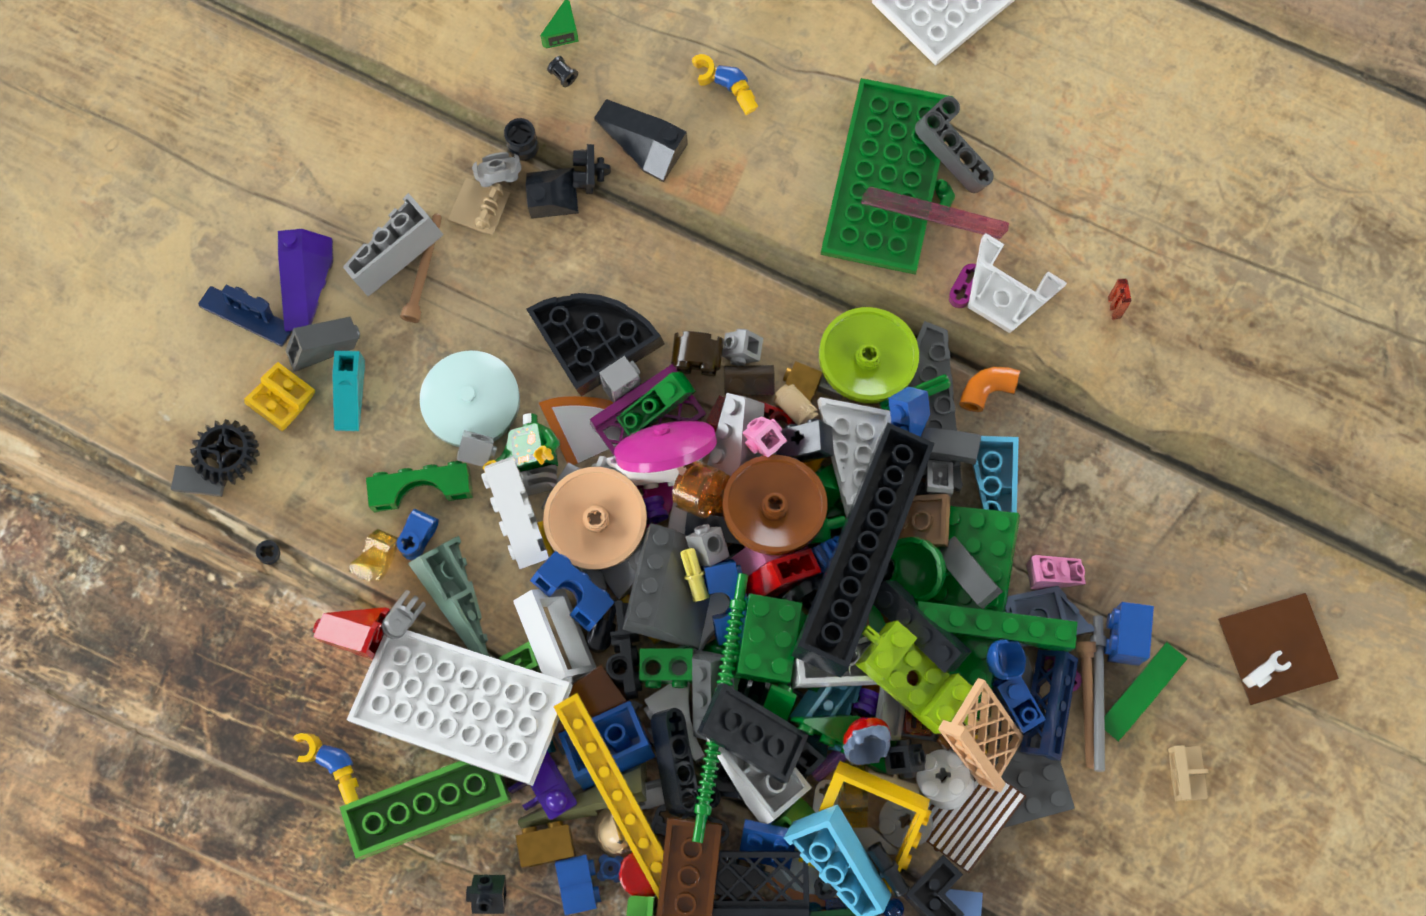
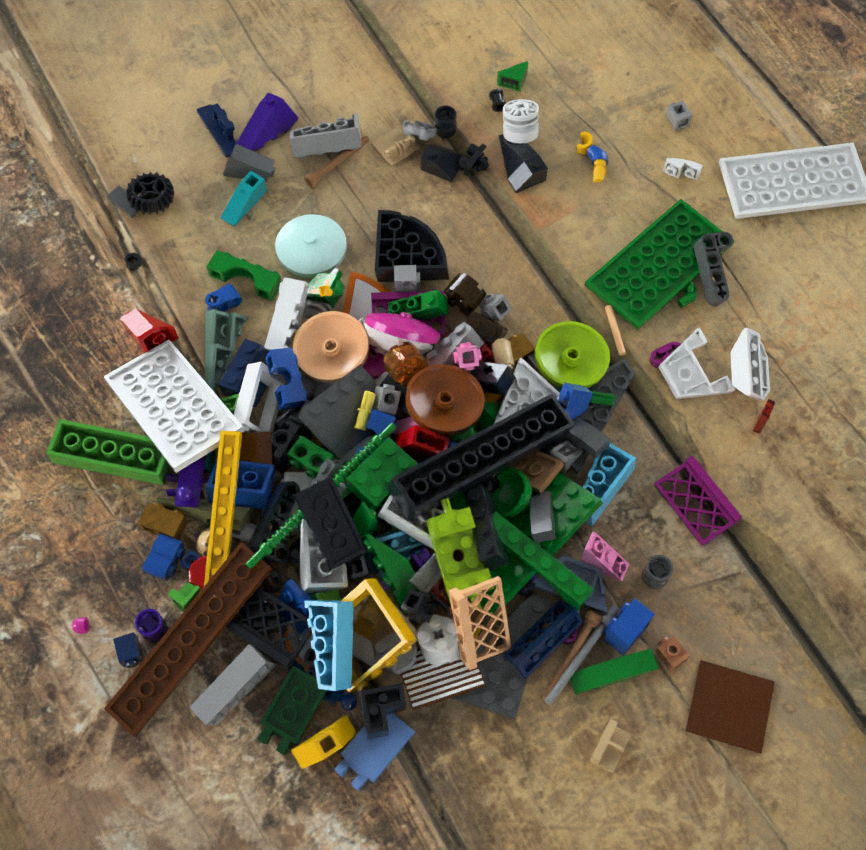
camera: 30 degrees right, 10 degrees down
yellow slope [244,362,315,432] -> none
yellow piece [293,733,359,805] -> none
clear yellow brick [348,529,398,582] -> none
light grey arm [381,590,426,639] -> none
light grey brick [457,430,497,467] -> none
black brick [466,874,507,914] -> none
dark purple wheel [643,496,669,525] -> none
sand blue hair [843,717,891,765] -> none
clear pink tile [861,187,1009,239] -> none
black pin [866,841,910,897] -> none
orange cylinder [959,366,1021,412] -> none
blue hair [986,639,1026,680] -> none
blue slope [992,677,1046,733] -> none
white plate [1242,651,1291,688] -> none
none -> dark blue slope [219,338,269,408]
none -> white wheel [503,99,539,144]
none -> light nougat bar [605,305,626,356]
none -> dark grey wheel [642,555,673,589]
none -> magenta fence [654,455,742,547]
none -> nougat brick [655,636,691,672]
none -> white slope [663,158,703,181]
none -> white wedge [731,327,770,401]

